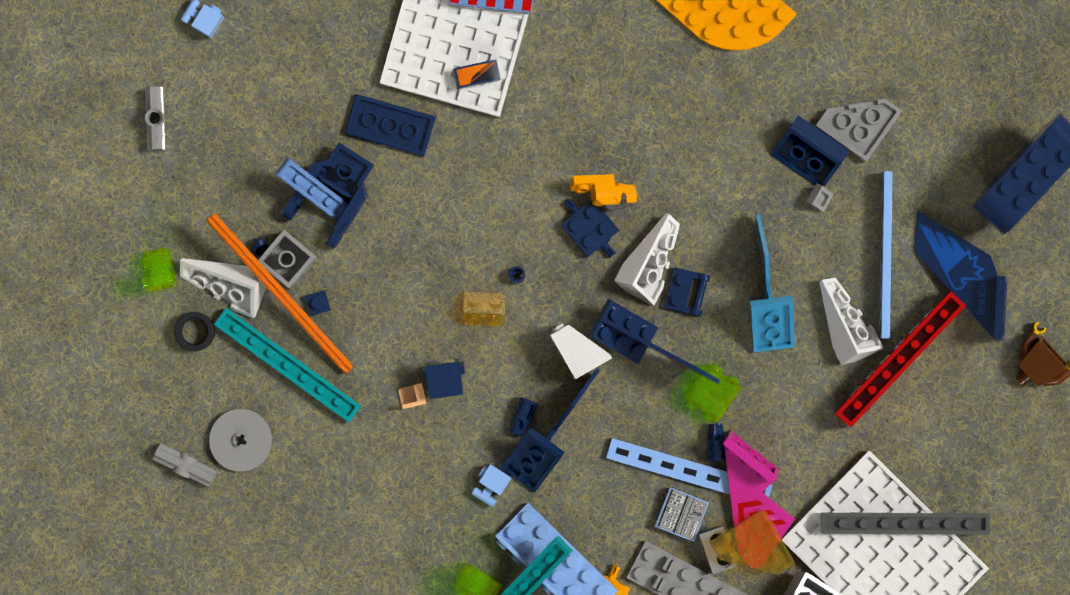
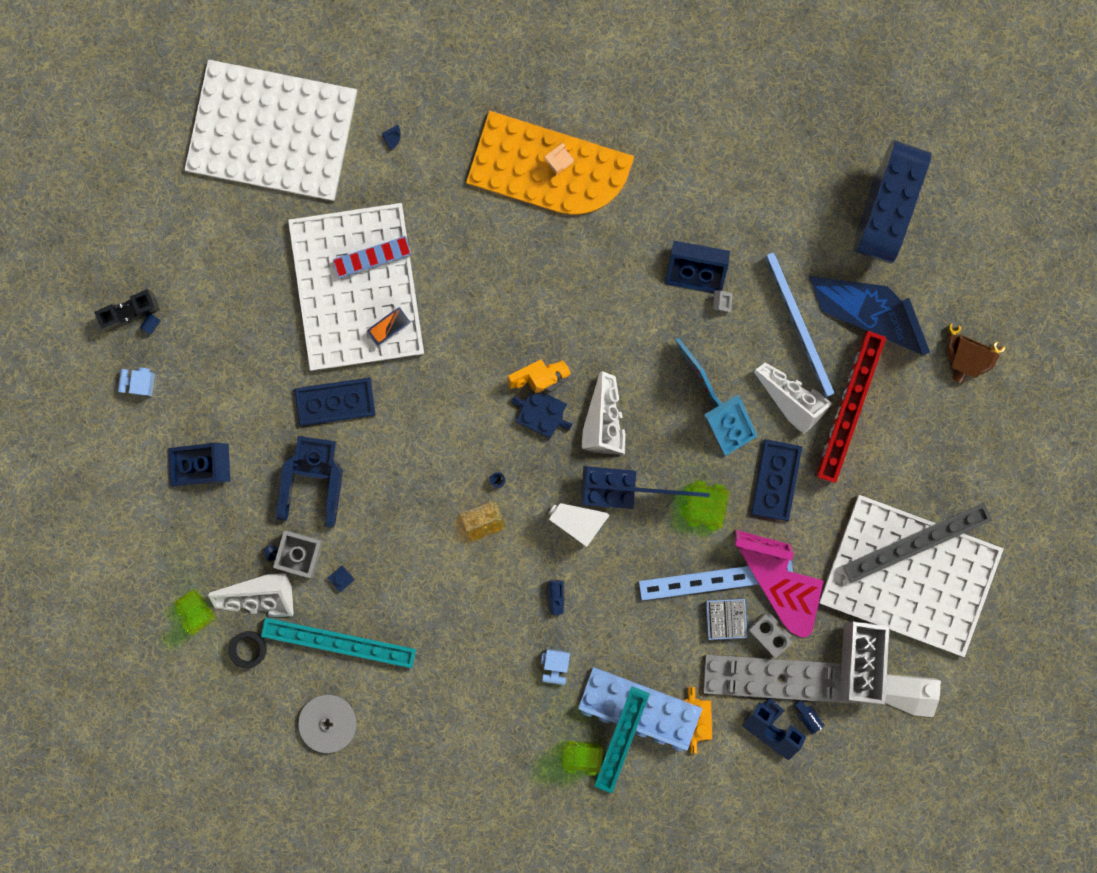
camera: 25 degrees left, 0 degrees up
light grey piece [145,87,166,151] -> none
light grey piece [153,443,217,487] -> none
orange axle [206,213,353,374] -> none
medium blue tile [274,157,348,221] -> none
light nougat panel [398,383,427,409] -> none
dark blue plate [422,358,465,399] -> none
dark blue piece [501,368,600,492] -> none
dark blue plate [665,267,711,316] -> none
dark blue hinge [707,423,726,461] -> none
clear yellow plate [710,509,795,574] -> none
light grey plate [815,99,903,162] -> none
none -> dark blue slope [168,442,231,486]
none -> dark blue tile [751,439,803,522]

